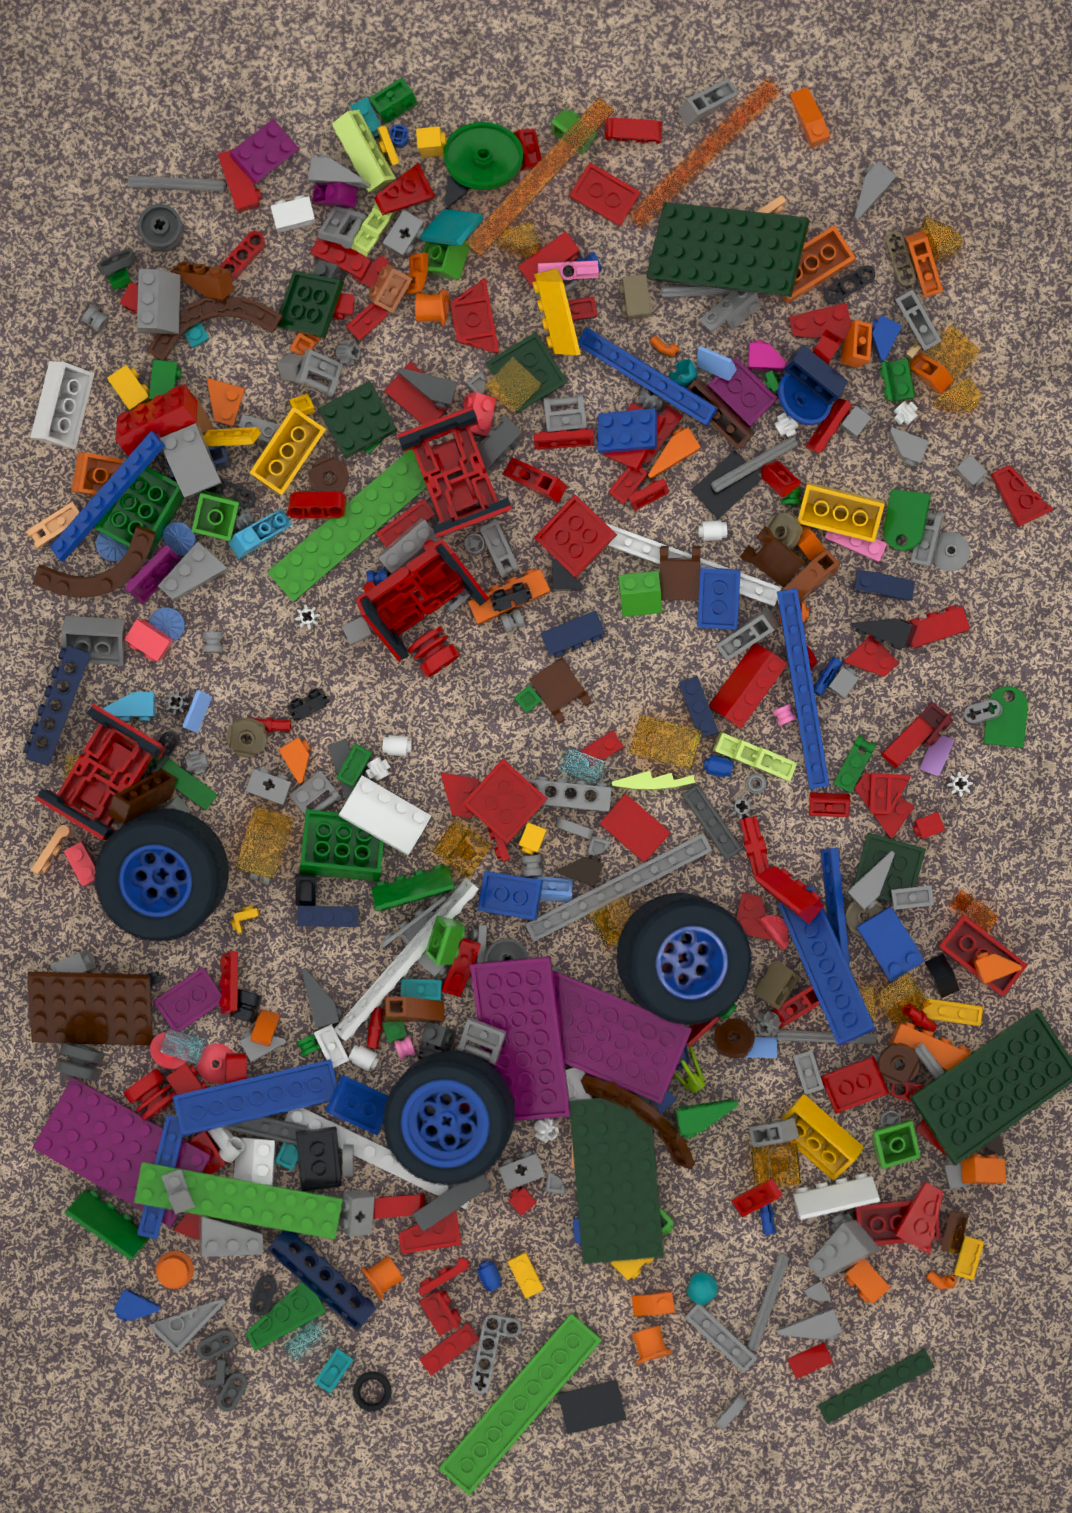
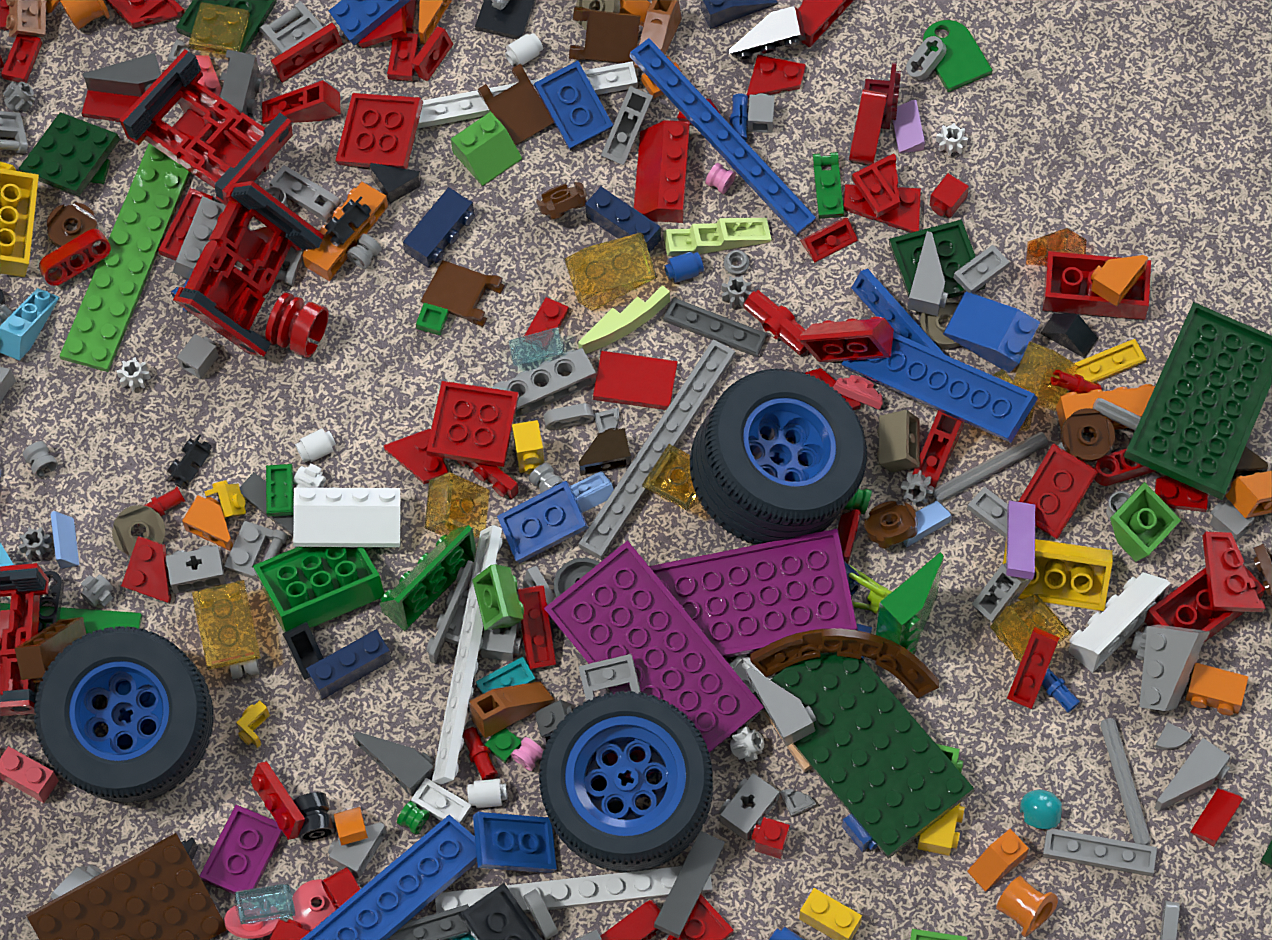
camera: 30 degrees left, 20 degrees down
none -> red wing [121,536,171,603]
none -> yellow bracket [204,480,246,518]
none -> reddish brown plate [536,182,587,219]
none -> light grey slope [746,667,816,747]
none -> medium lavender tile [1006,500,1035,580]

